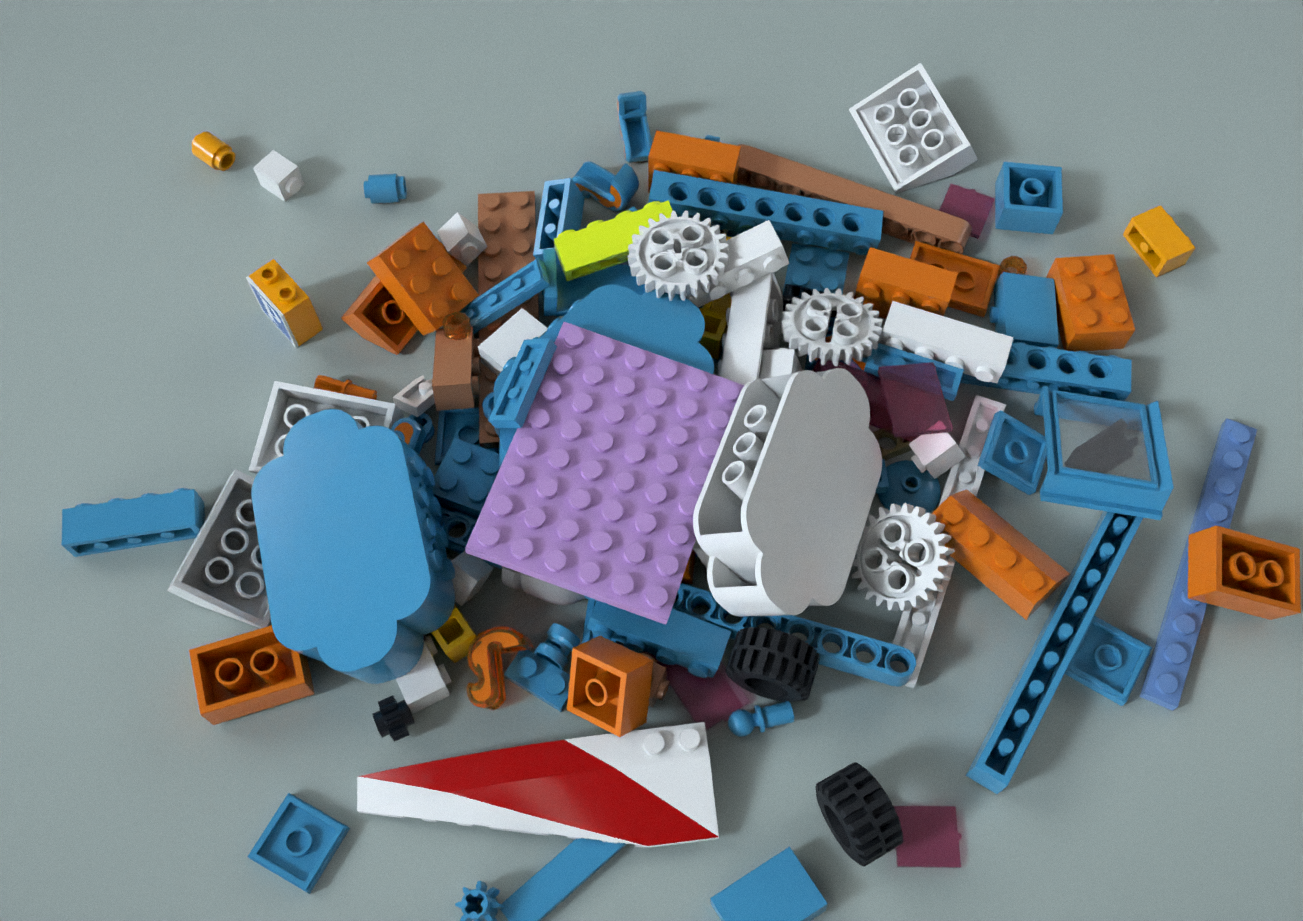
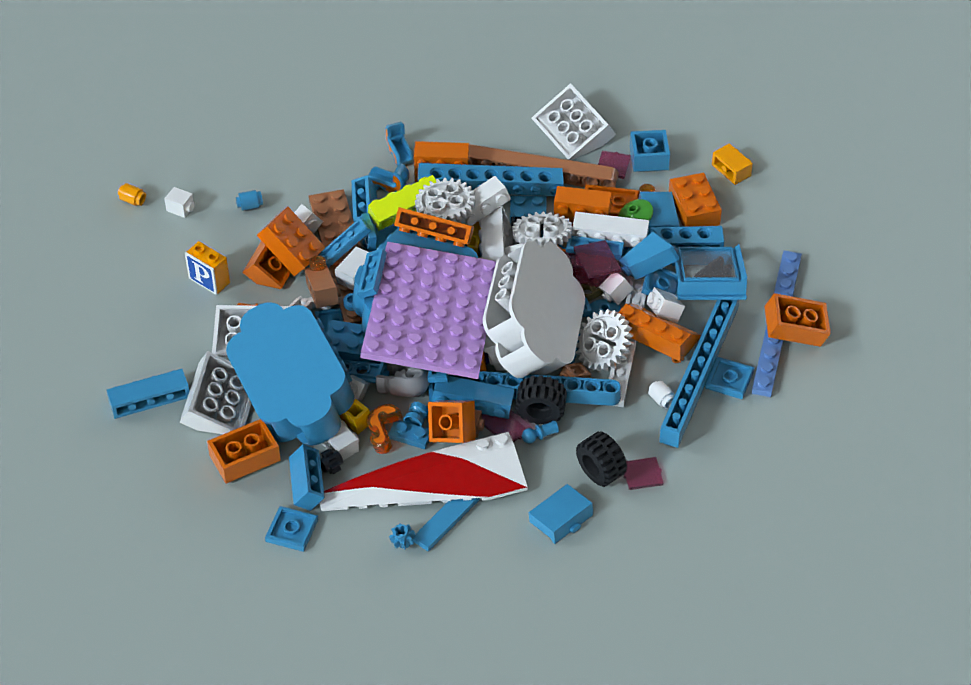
camera: 10 degrees left, 15 degrees down
none -> dark azure brick [289,444,325,511]
none -> orange brick [394,207,474,248]
none -> nougat bracket [559,363,592,378]
none -> bright green dish [618,199,654,221]
none -> dark azure slope [619,232,680,280]
none -> white brick [647,287,685,323]
none -> white brick [648,381,675,409]

